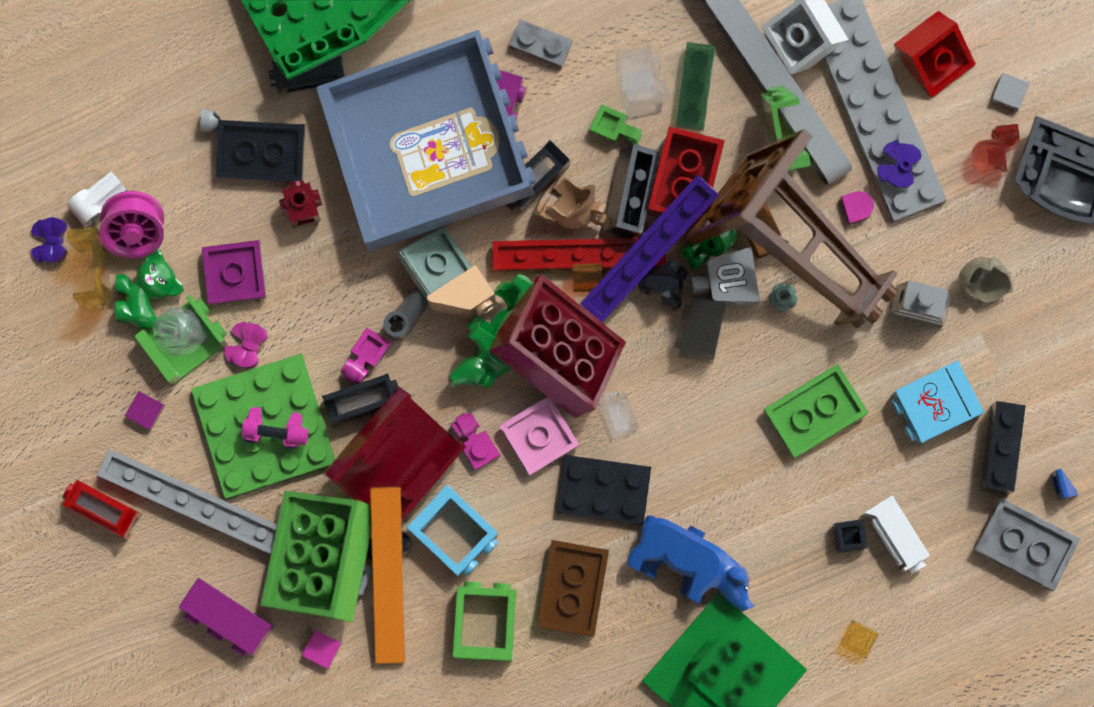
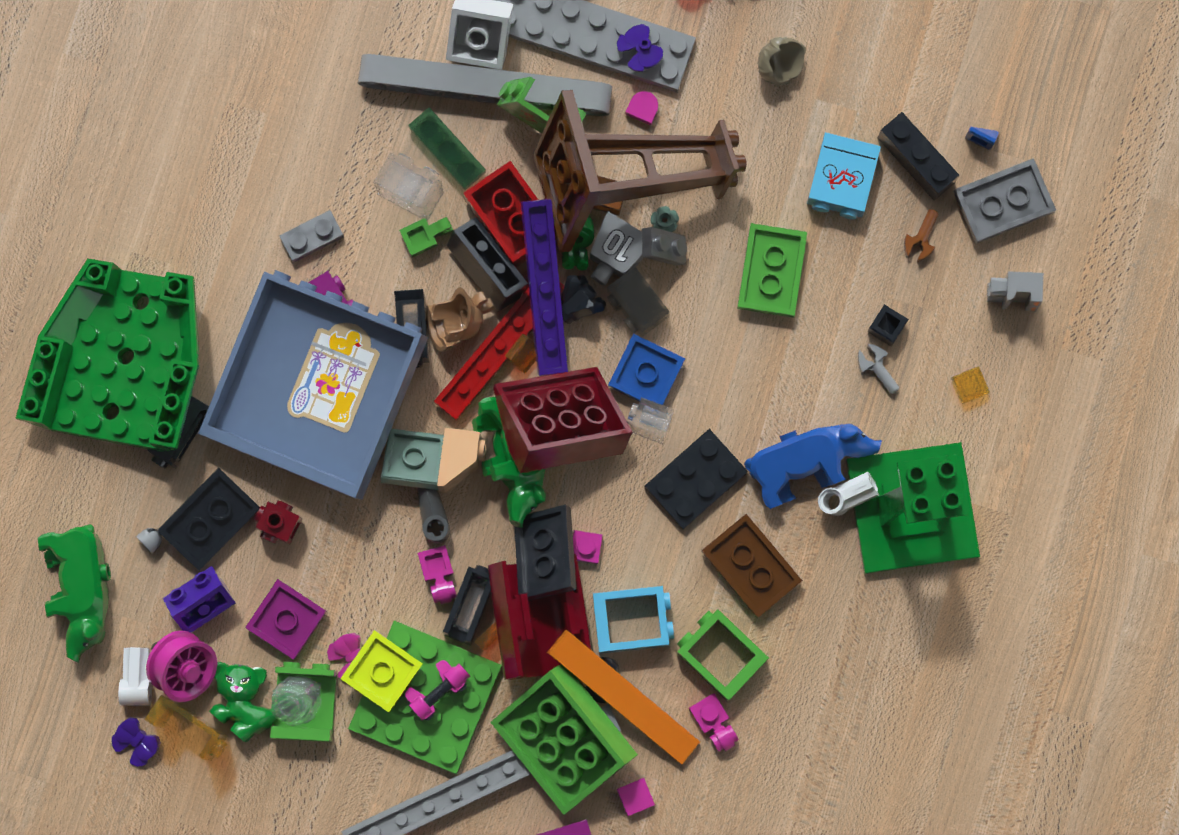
camera: 50 degrees left, 0 degrees up
magenta tile [125,391,165,431] -> none
bright pink plate [500,396,580,476] -> none
white window [862,496,930,574] -> none
light grey torso [890,281,950,327] -> none
none -> green animal [38,524,111,663]
none -> dark purple brick [163,566,236,633]
none -> neon yellow plate [340,630,423,713]
none -> clear orange tile [475,623,498,651]
none -> black plate [514,504,576,601]
none -> blue plate [608,334,685,411]
none -> flat silver plate [642,227,687,266]
none -> dark pink plate [689,693,739,752]
none -> white piece [818,472,879,516]
none -> light grey bar [858,344,899,394]
none -> dark orange bar [904,209,939,262]
none -> light grey hips [987,271,1044,312]

